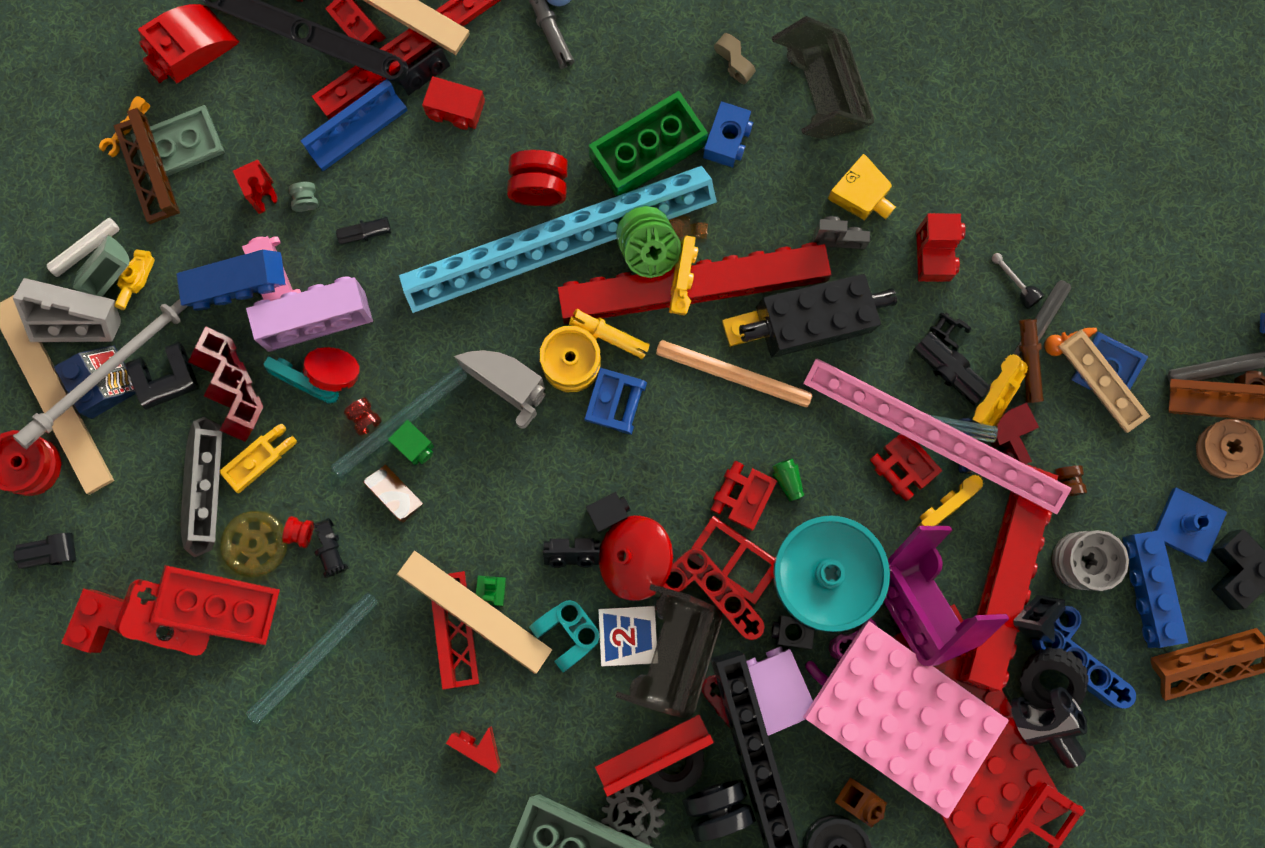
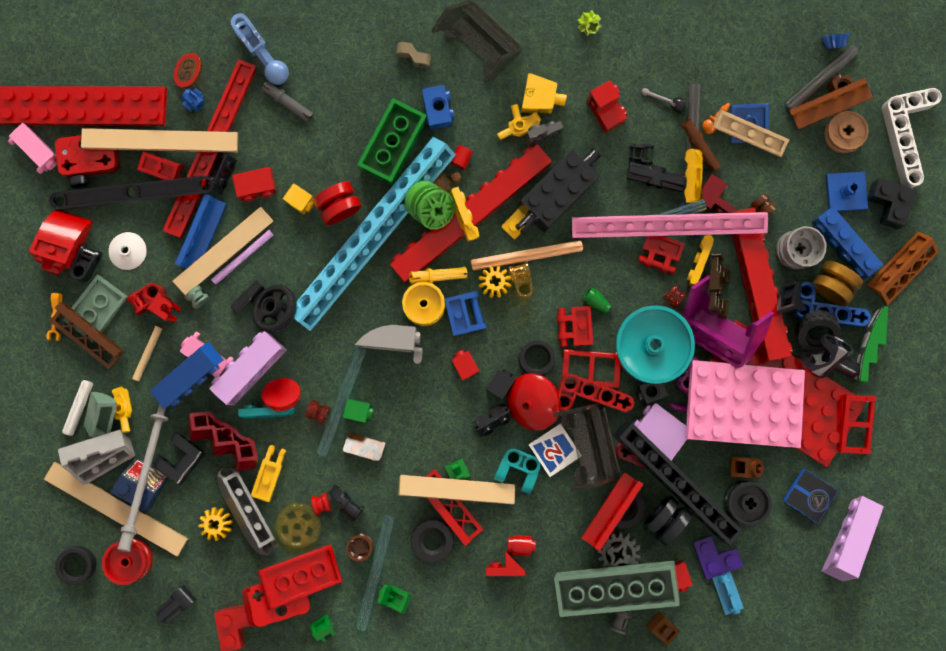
camera: 30 degrees left, 5 degrees up
none -> black piece [69,244,103,282]
none -> white dish [108,232,147,270]
none -> red piece [126,283,166,316]
none -> tan bar [132,326,162,381]
none -> tan tile [173,207,274,295]
none -> yellow gear [198,507,233,541]
none -> lavender bar [211,230,274,285]
none -> black wheel [252,284,297,333]
none -> yellow brick [283,183,314,214]
none -> green tile [310,614,335,642]
none -> reddish brown wheel [346,533,374,562]
none -> green bracket [377,585,412,613]
none -> black tyre [411,519,454,563]
none -> red beam [450,145,473,170]
none -> red brick [452,350,480,381]
none -> yellow gear [479,266,511,298]
none -> yellow piece [497,104,541,140]
none -> red brick [507,535,536,556]
none -> clear yellow piece [508,262,534,300]
none -> black tyre [519,340,555,376]
none -> lime gear [578,10,601,36]
none -> clear red wheel [662,284,687,308]
none -> dark brown piece [708,253,730,317]
none -> pearl gold wheel [811,261,863,306]
none -> green slope [854,306,888,382]

